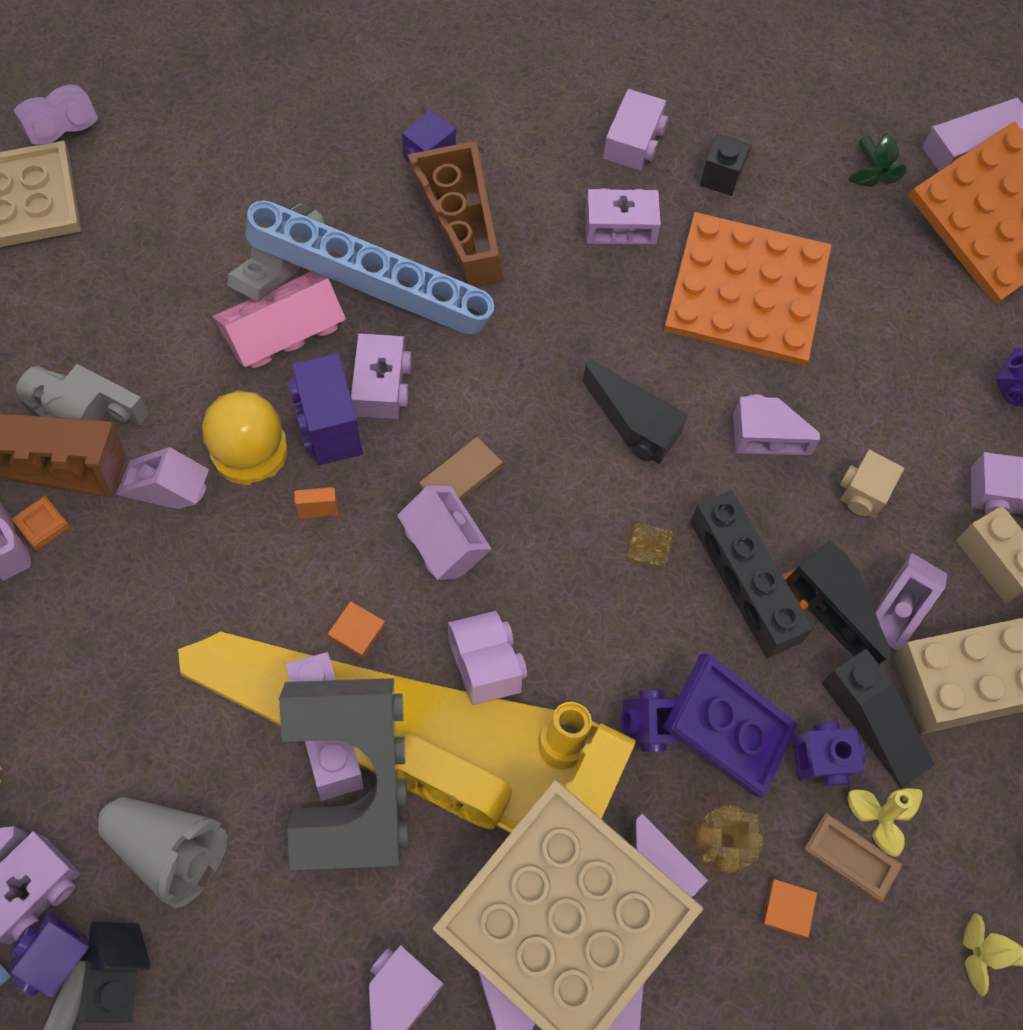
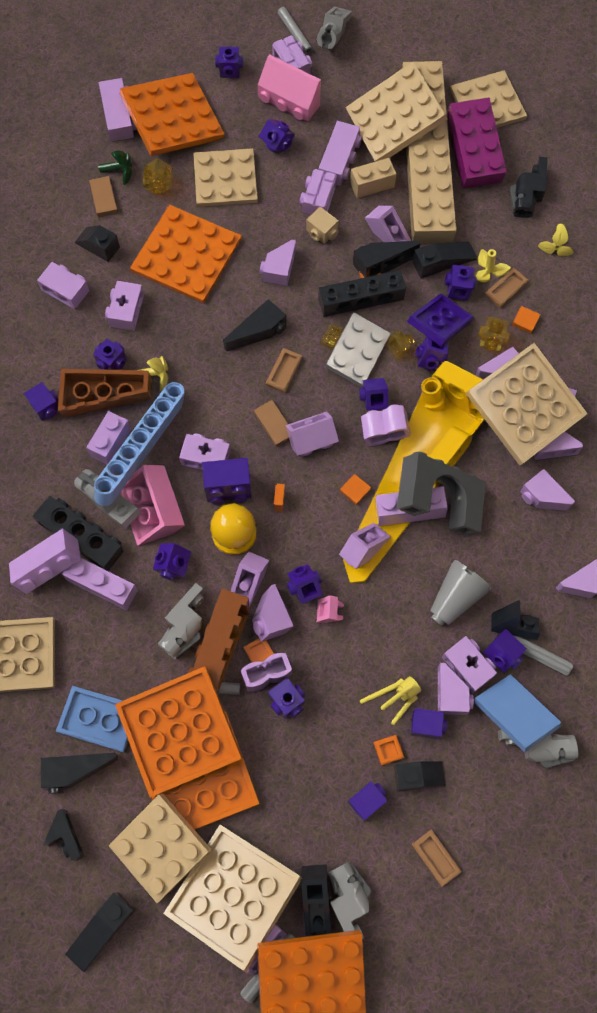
camera: 75 degrees left, 5 degrees up
none -> lavender brick [9,528,81,594]
none -> black brick [32,496,124,571]
none -> lavender brick [62,558,138,611]
none -> lavender brick [86,411,131,464]
none -> medium nougat tile [89,176,118,217]
none -> dark purple brick [93,339,127,370]
none -> light yellow plant [141,356,169,392]
none -> clear yellow brick [143,158,173,195]
none -> dark purple brick [153,543,192,580]
none -> tan plate [194,149,258,207]
none -> lavender slope [252,584,293,642]
none -> medium nougat tile [265,348,303,393]
none -> dark purple brick [287,564,323,604]
none -> lavender brick [299,169,337,215]
none -> bright pink tile [317,595,344,623]
none -> light grey plate [324,312,390,387]
none -> lavender slope [339,523,391,569]
none -> dark purple brick [359,378,388,411]
none -> clear yellow tile [386,330,415,361]

